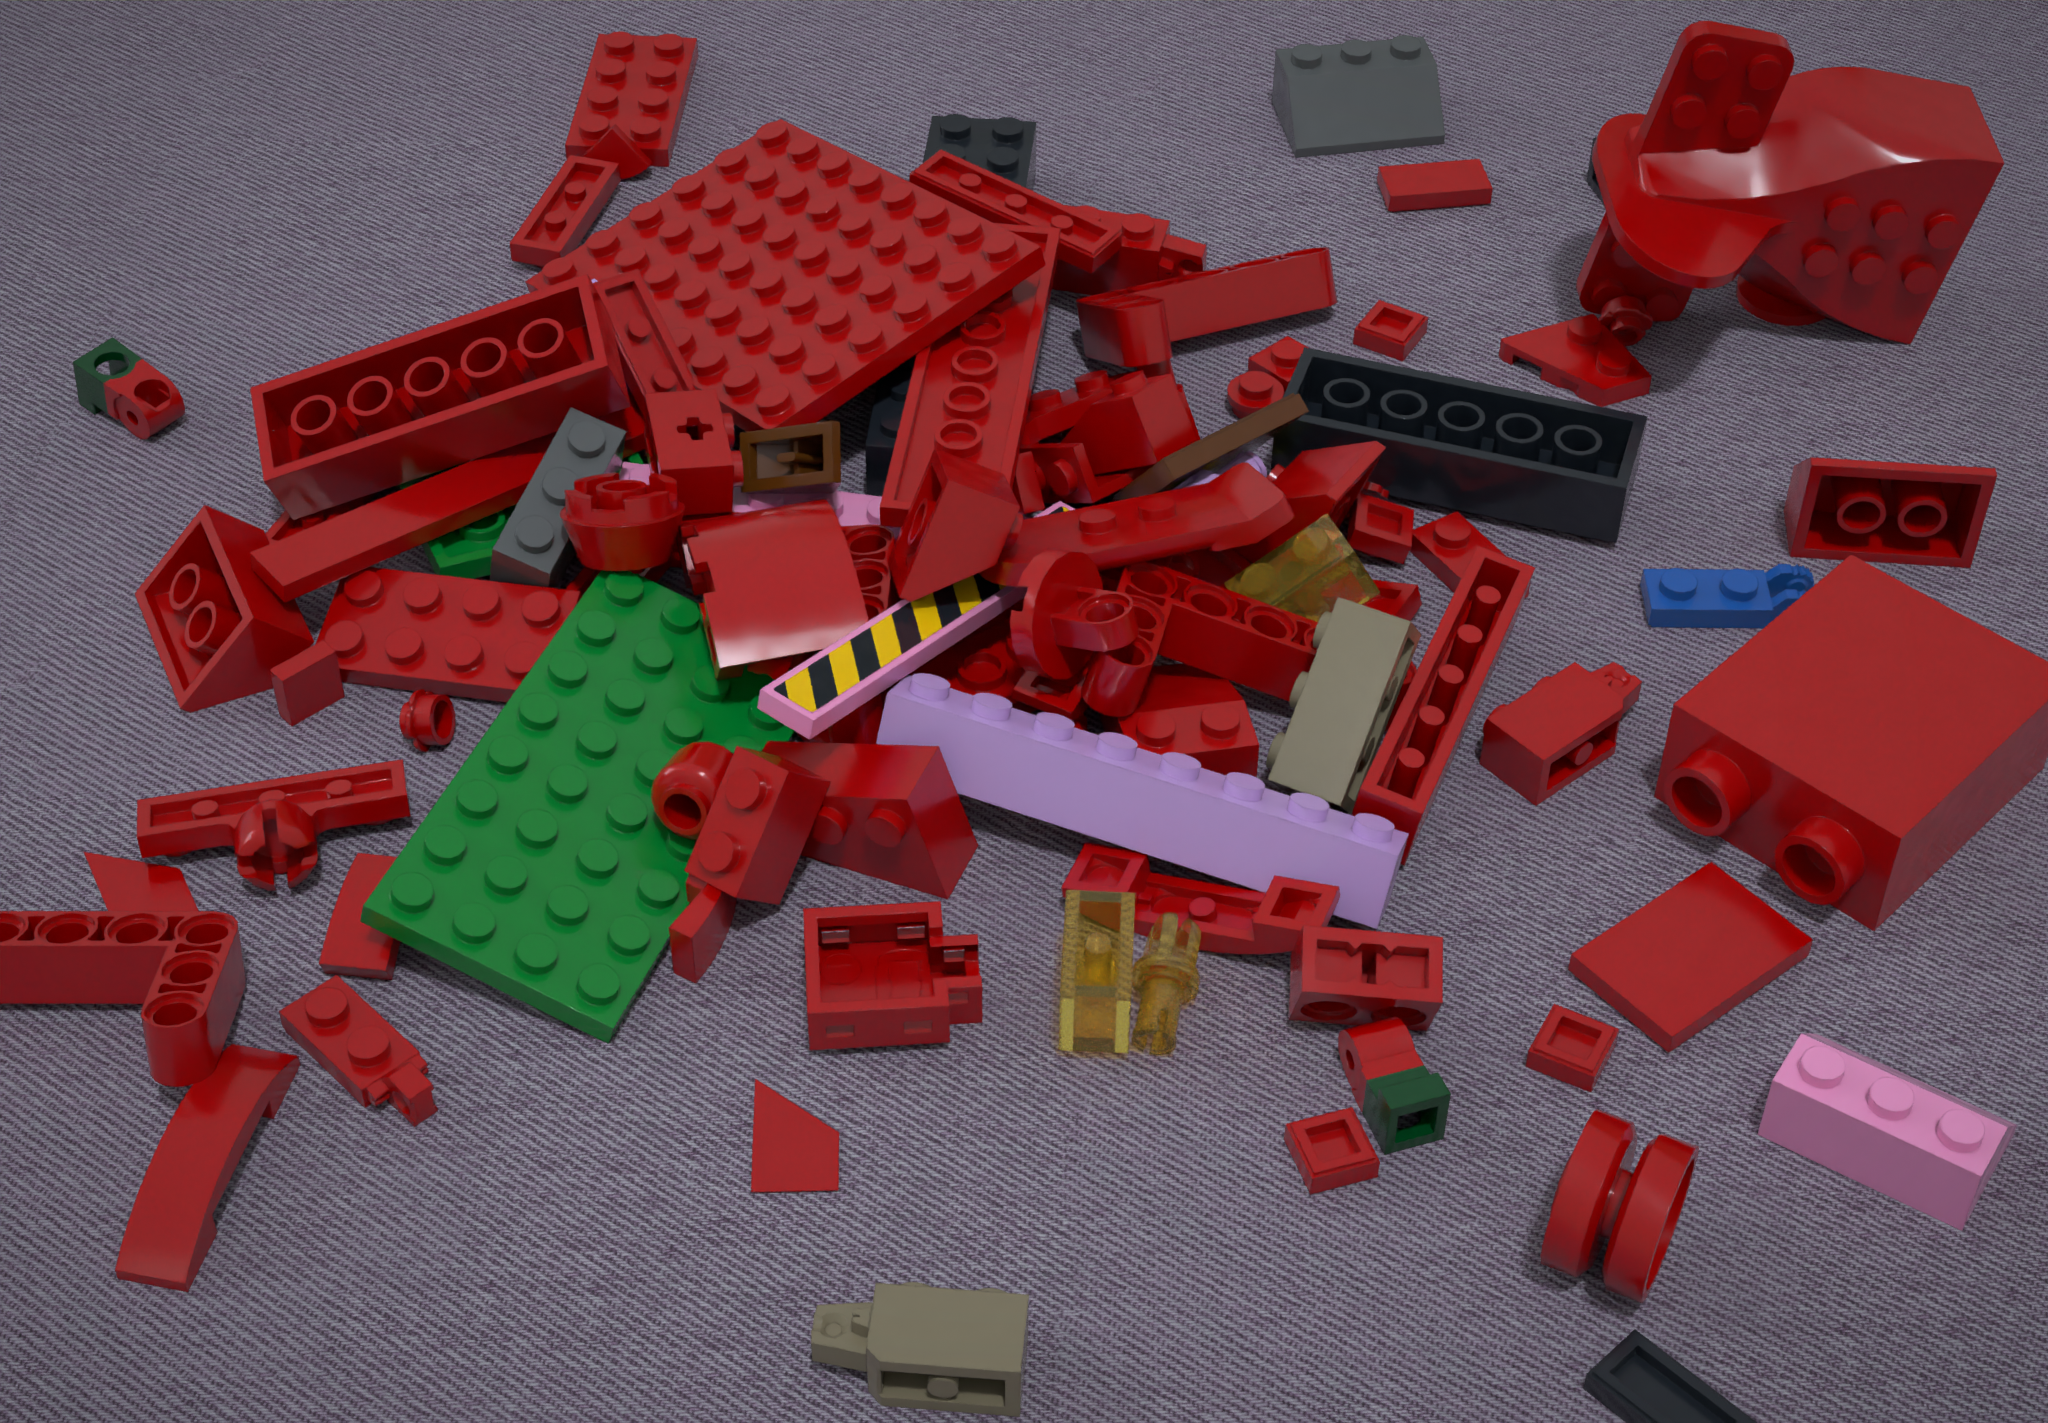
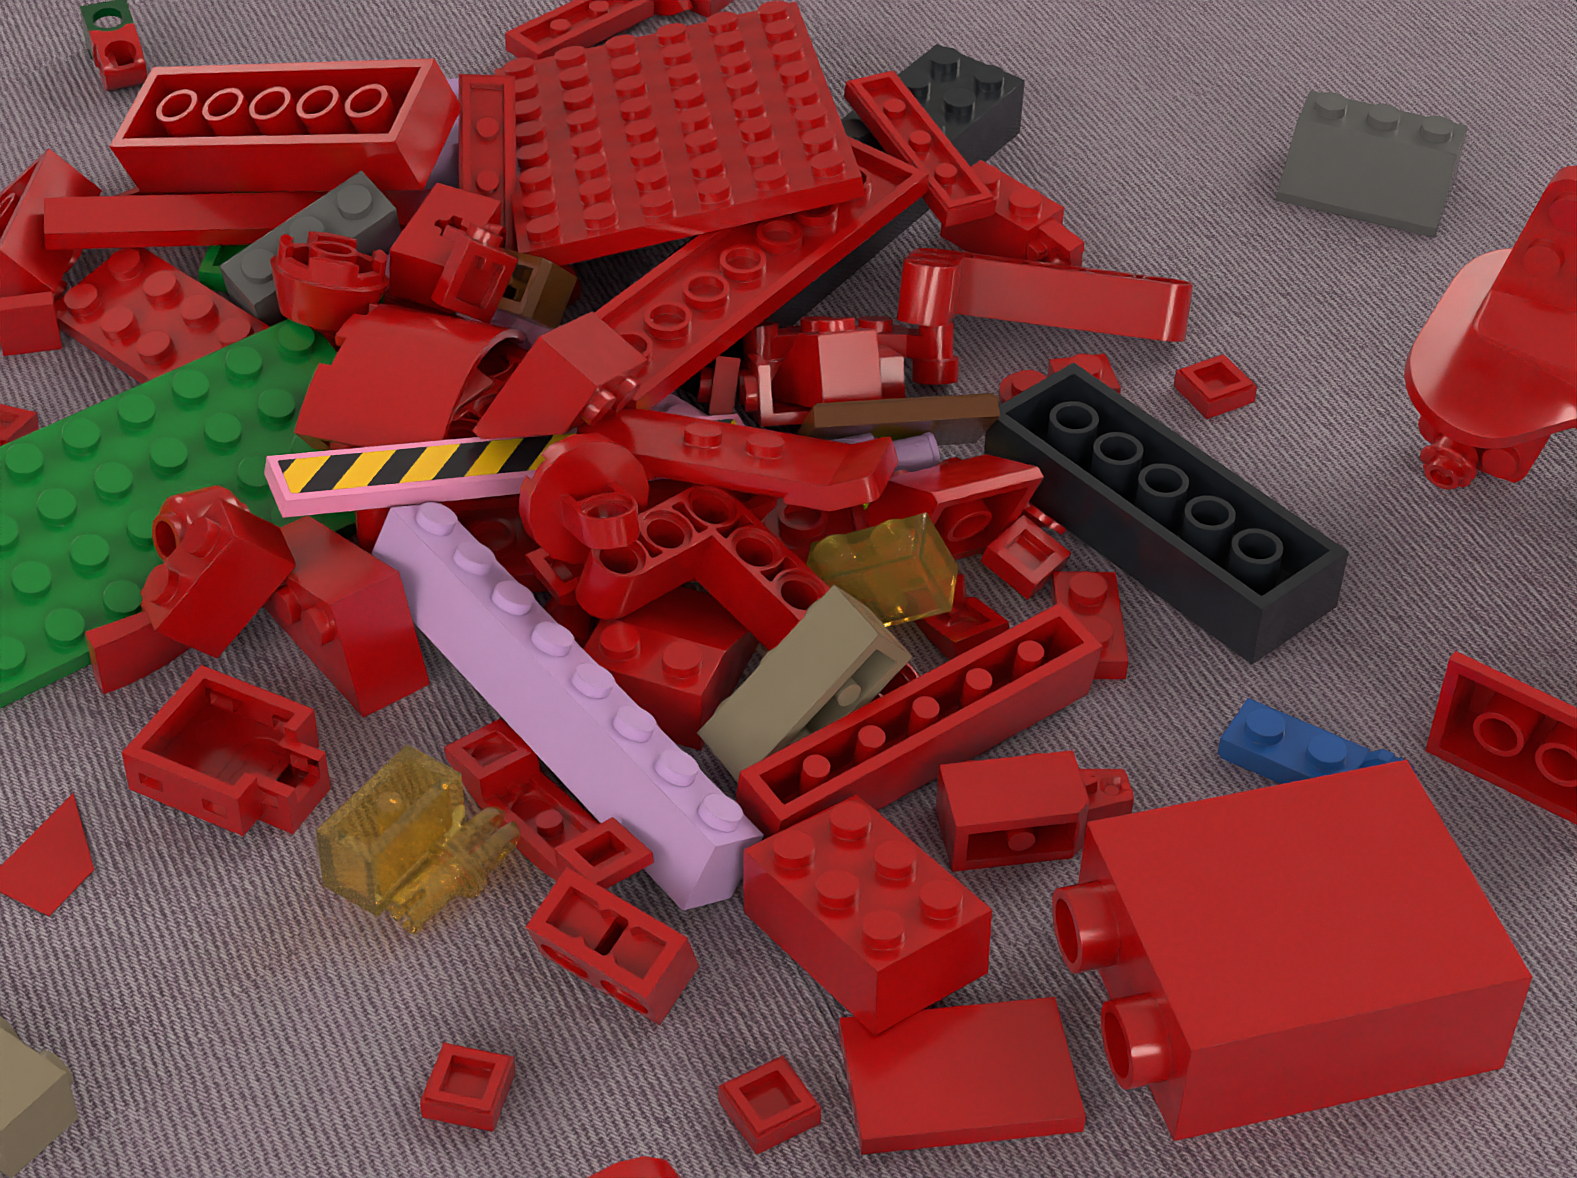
camera: 30 degrees right, 0 degrees up
red plate [399,689,456,752] -> none
leg [1338,1016,1451,1155] -> none
red tile [1377,159,1493,212] -> none
red wing [1499,314,1652,407] -> none
none -> red bracket [431,223,519,323]
none -> red brick [743,794,992,1035]

